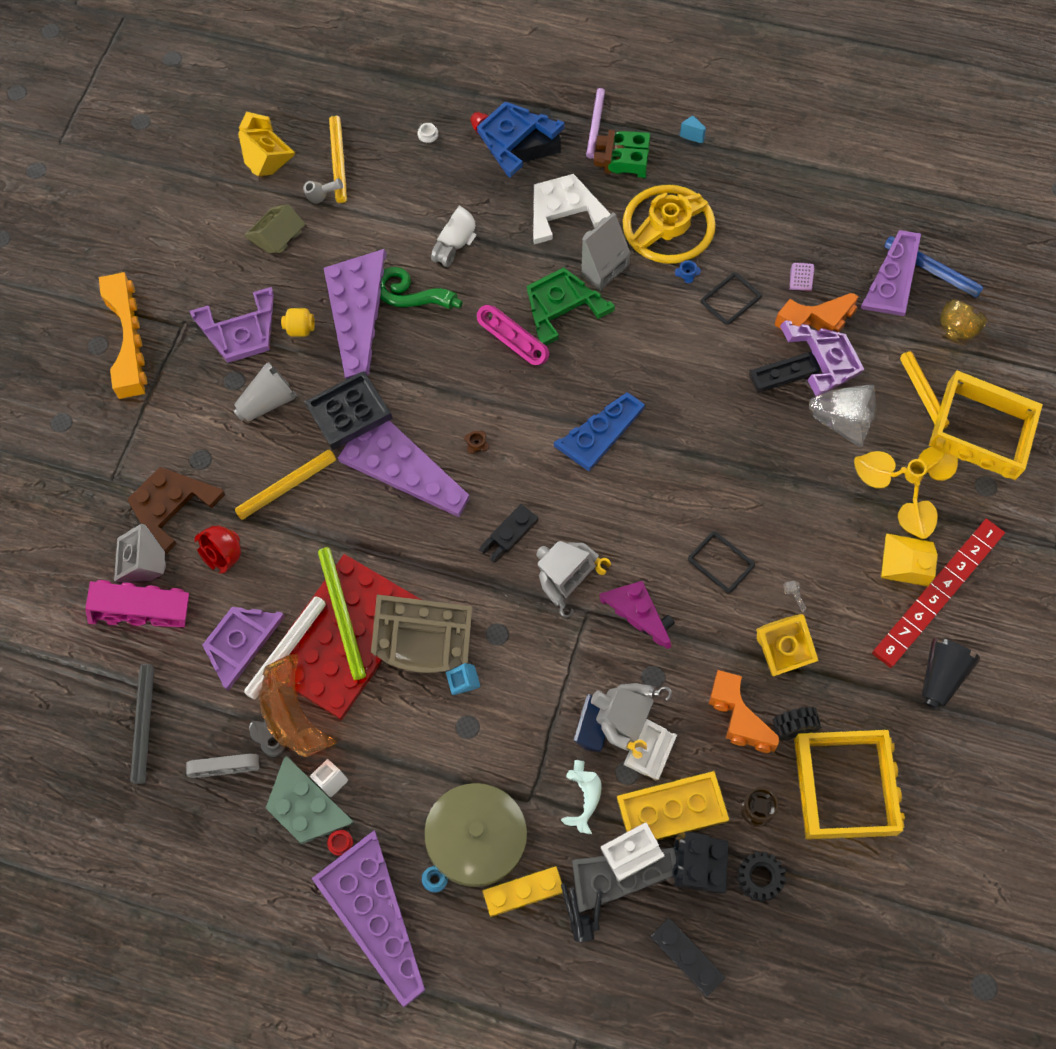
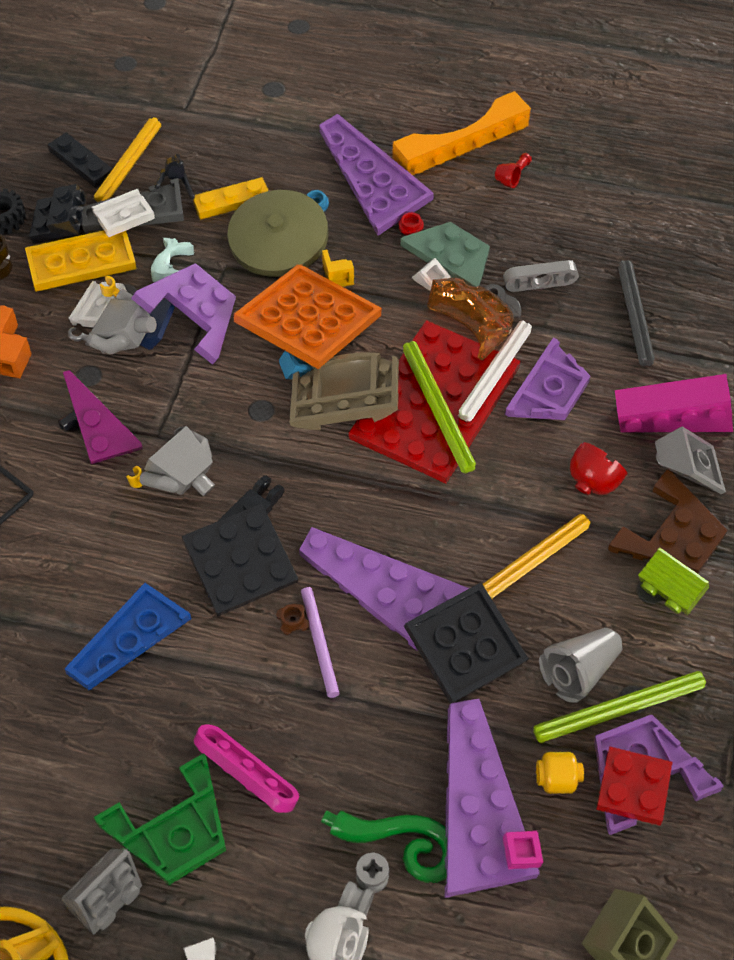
camera: 175 degrees right, 10 degrees down
none -> yellow axle [94,117,161,202]
none -> medium lavender wing [131,263,236,365]
none -> black plate [182,503,298,617]
none -> orange plate [234,264,382,369]
none -> lavender bar [301,587,340,698]
none -> yellow panel [322,250,354,287]
none -> light grey wheel [356,853,389,893]
none -> light orange arch [392,91,531,175]
none -> red bar [495,153,532,188]
none -> dark pink plate [503,831,544,869]
none -> lime axle [533,671,706,743]
none -> red plate [596,746,673,826]
none -> lime brick [638,548,709,615]

